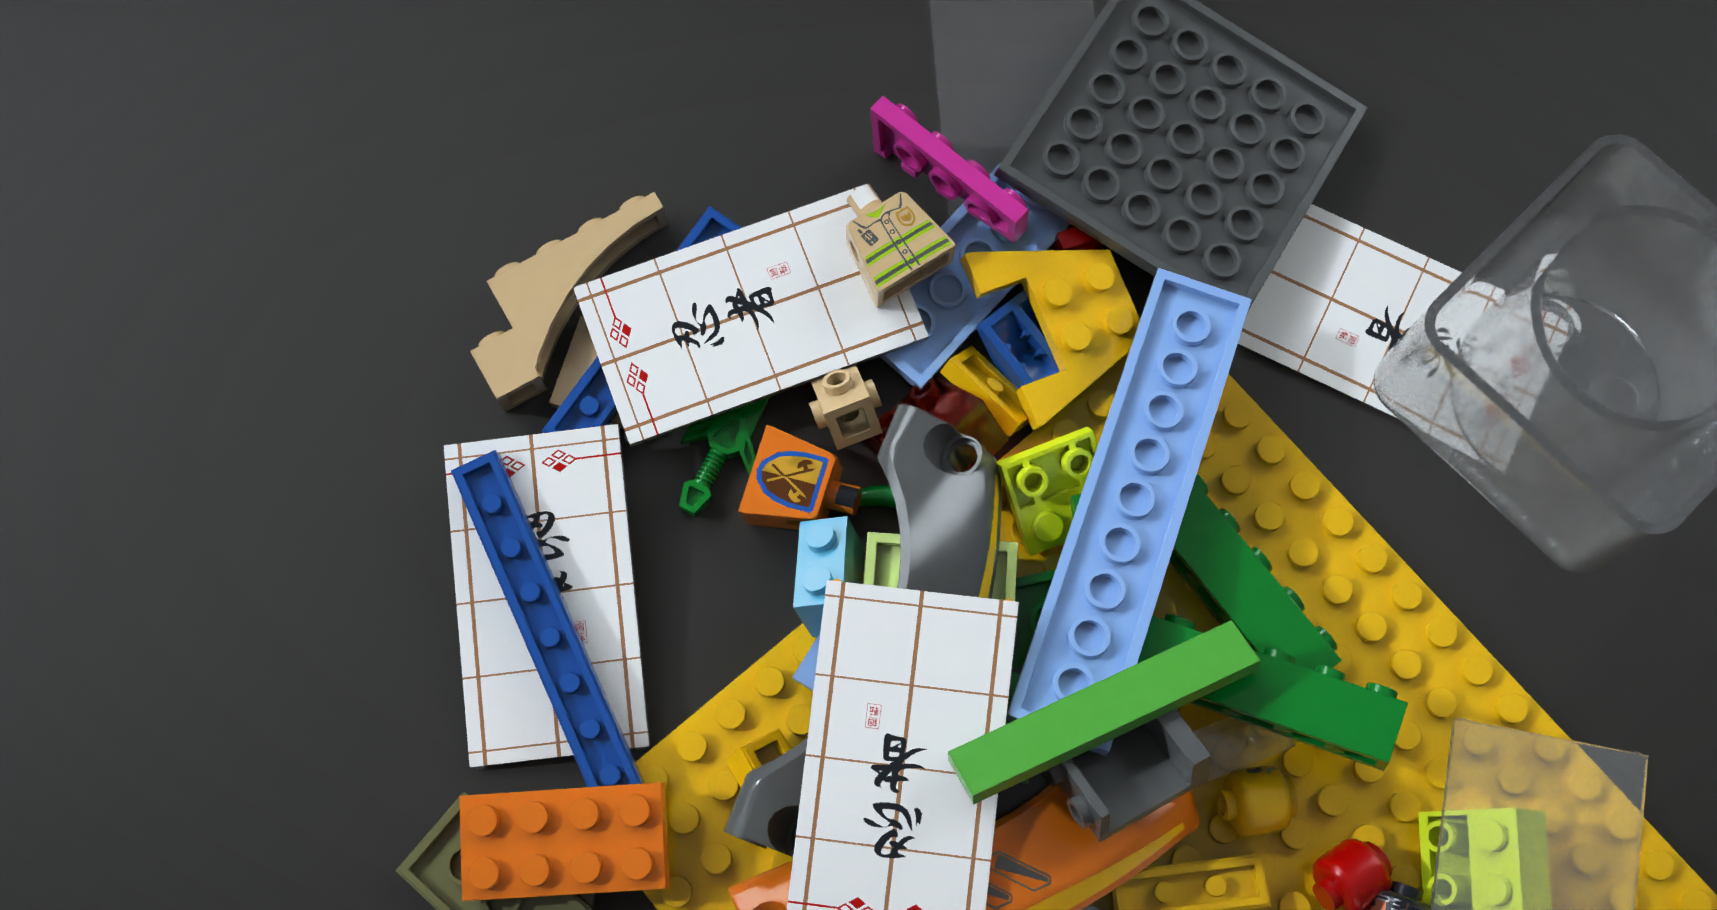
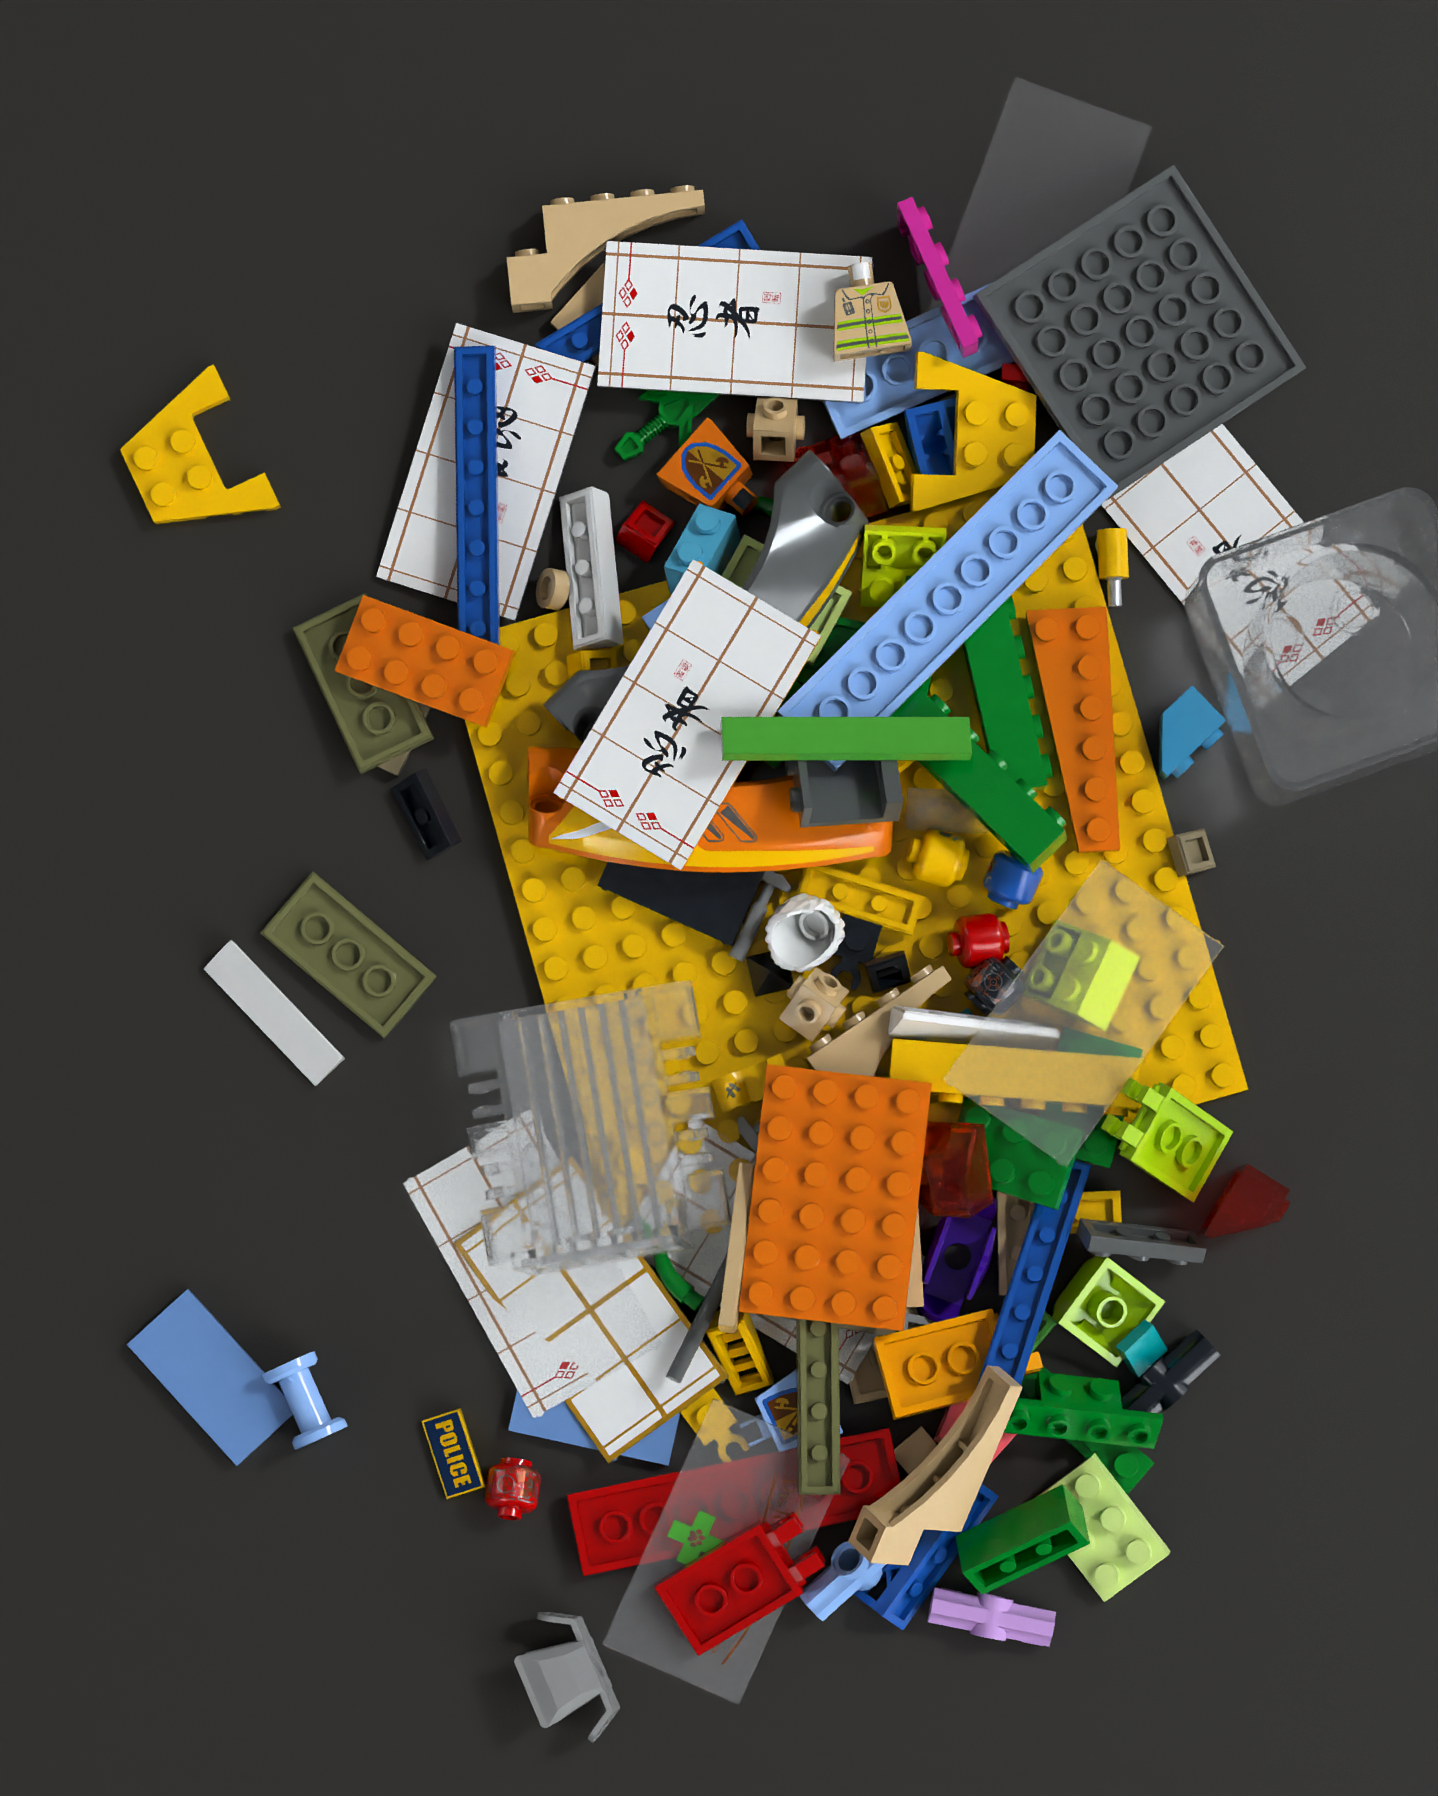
camera: 25 degrees right, 10 degrees up
none -> yellow wing [120,364,281,524]
none -> tan tile [536,568,570,610]
none -> white slope [559,486,623,651]
none -> red slope [616,500,676,562]
none -> blue head [983,850,1043,909]
none -> orange wing [1026,607,1120,853]
none -> yellow piece [1095,528,1129,607]
none -> dark azure slope [1158,685,1226,780]
none -> dark tan tile [1166,828,1216,877]

